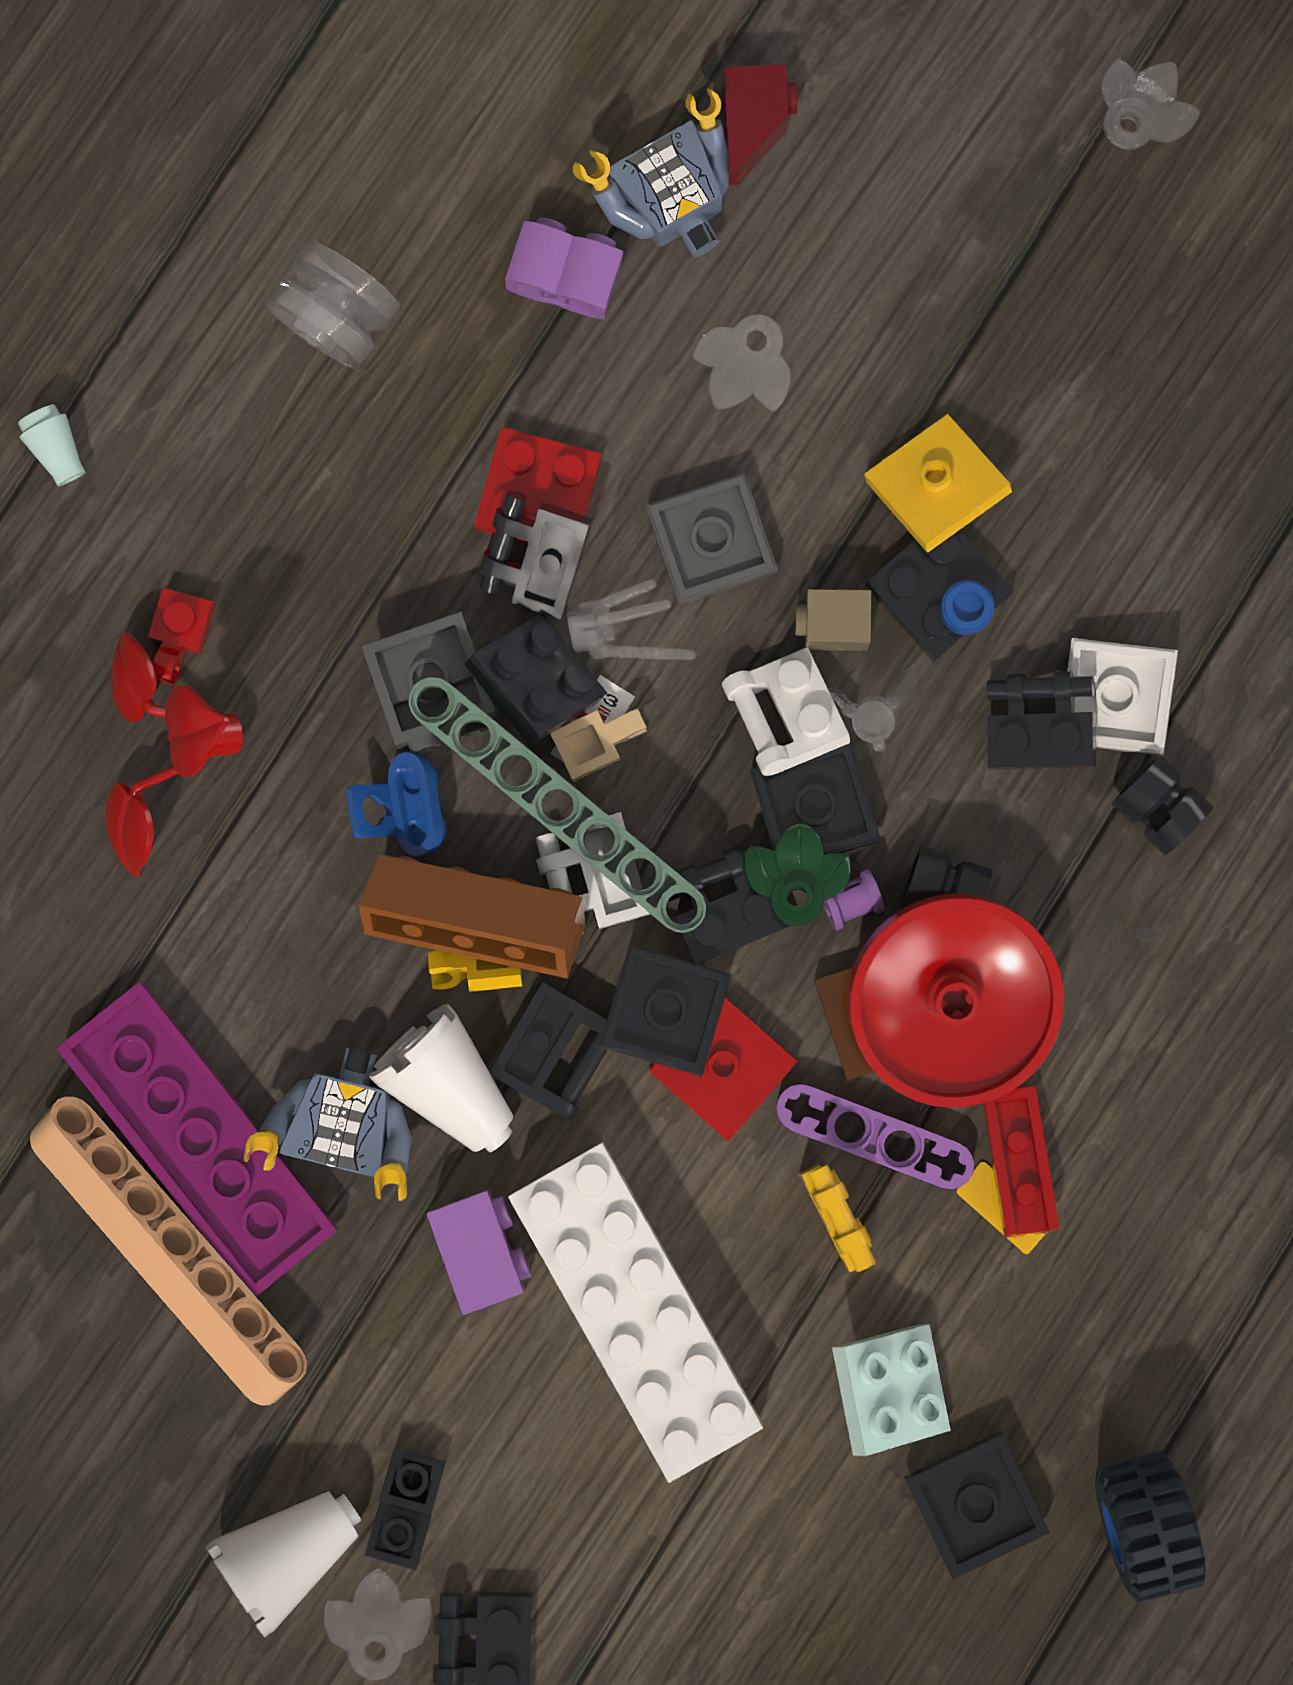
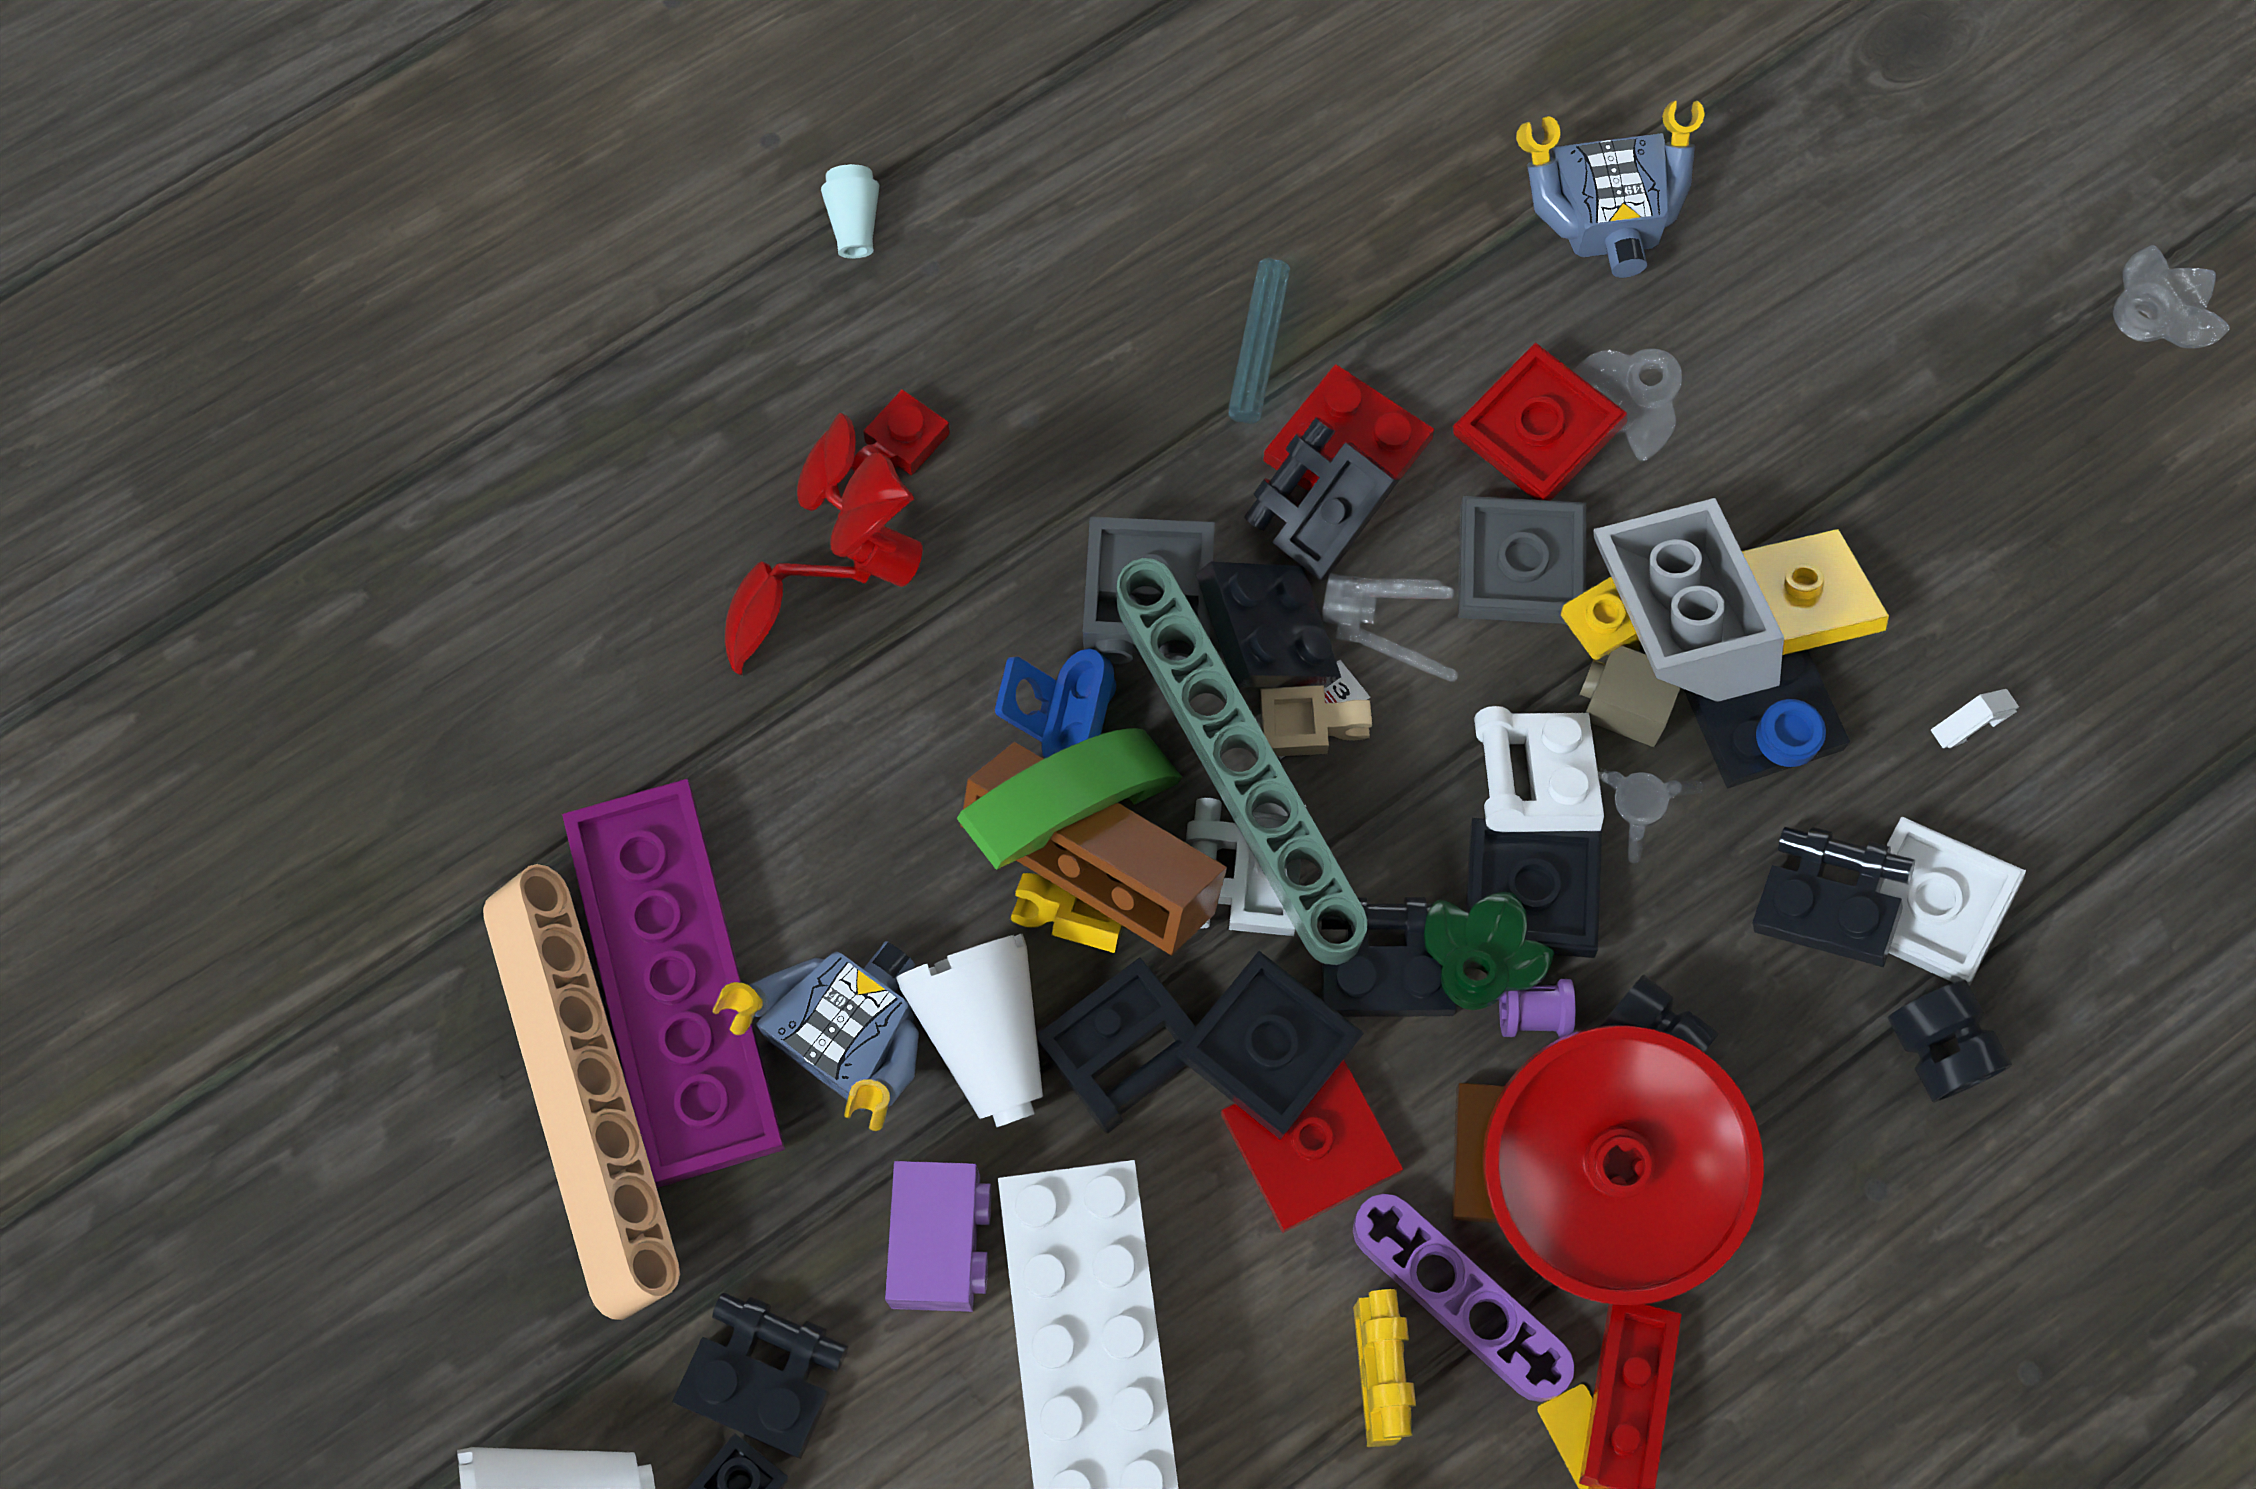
camera: 20 degrees right, 15 degrees down
clear wheel [264,240,401,370] -> none
medium lavender brick [505,218,623,320] -> none
dark red slope [722,64,798,185] -> none
none -> black plate [672,1293,848,1459]
none -> bright green slope [957,728,1182,870]
none -> clear light blue axle [1228,258,1290,424]
none -> red plate [1453,342,1628,501]
none -> yellow bracket [1561,577,1642,660]
none -> light grey slope [1594,498,1784,702]
none -> white tile [1931,689,2019,748]

